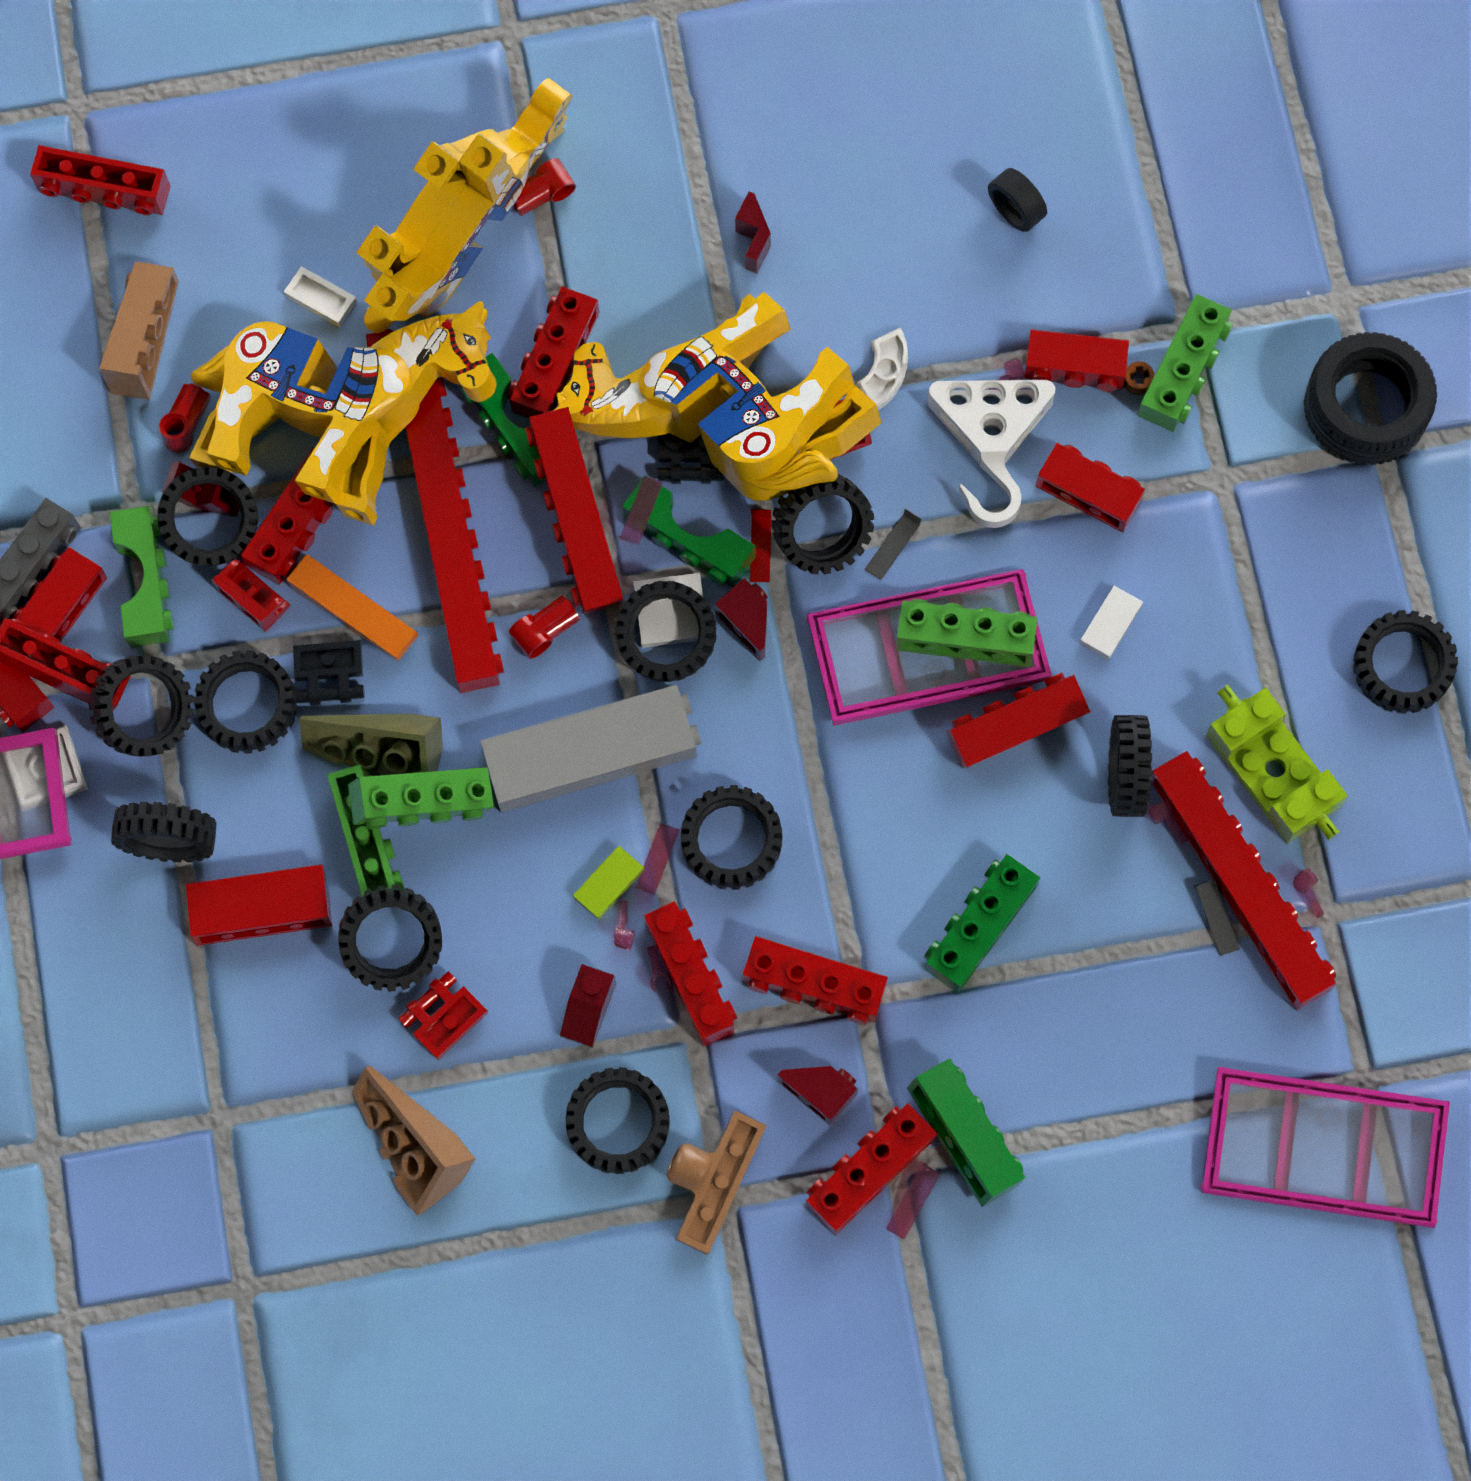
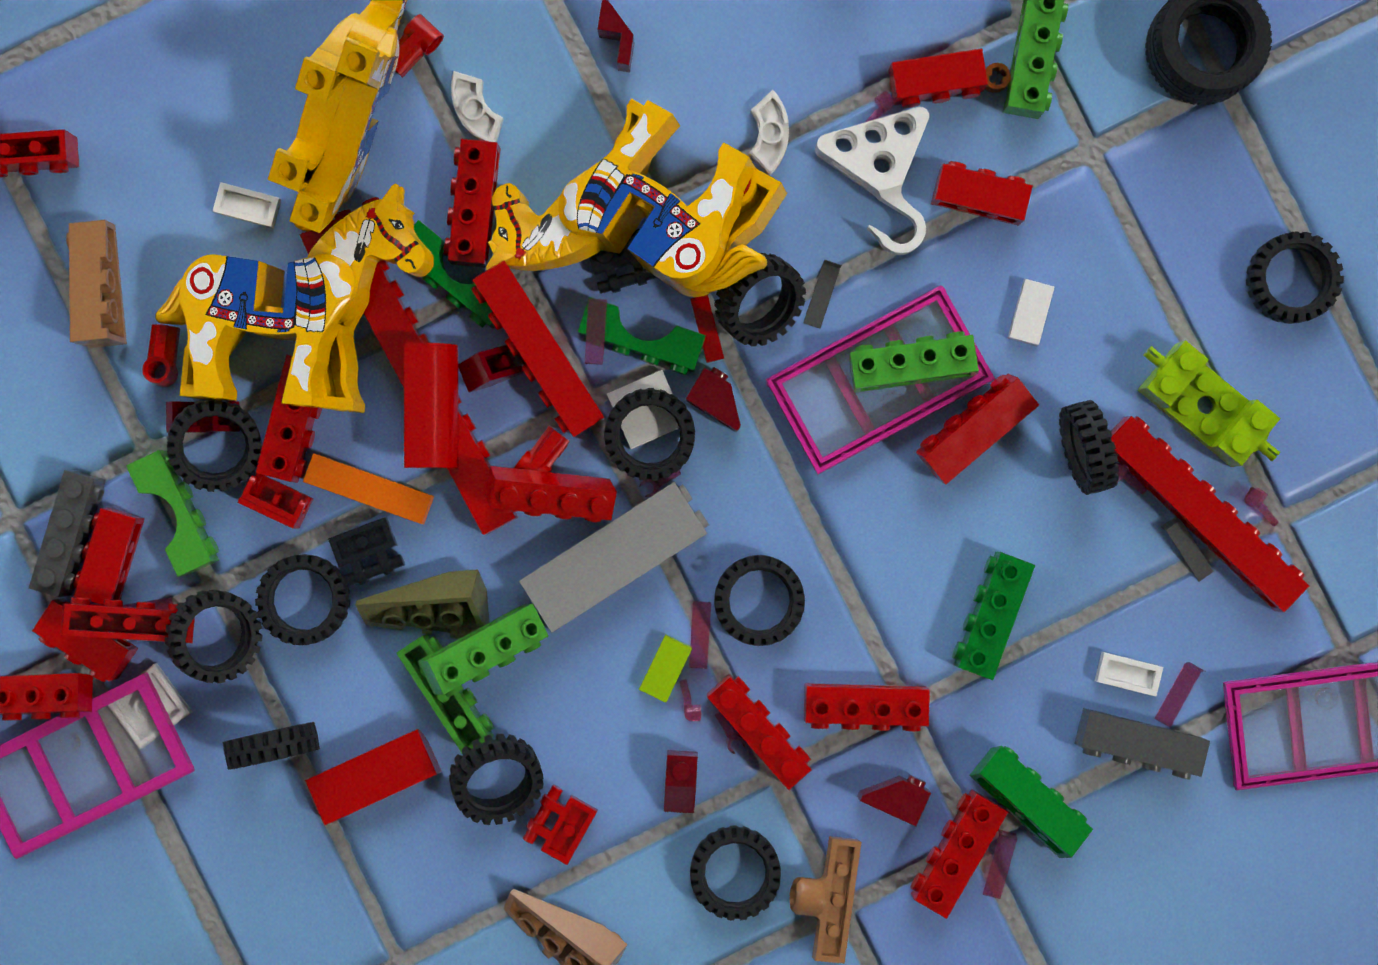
camera: 20 degrees left, 15 degrees up
none -> red brick [404,343,458,468]
none -> white tile [451,71,504,142]
none -> dark red slope [458,345,526,393]
none -> red brick [485,466,617,523]
none -> clear pink hand [639,470,681,497]
none -> dark grey brick [1075,708,1210,780]
none -> white tile [1094,652,1164,697]
none -> clear pink piece [1154,662,1206,727]

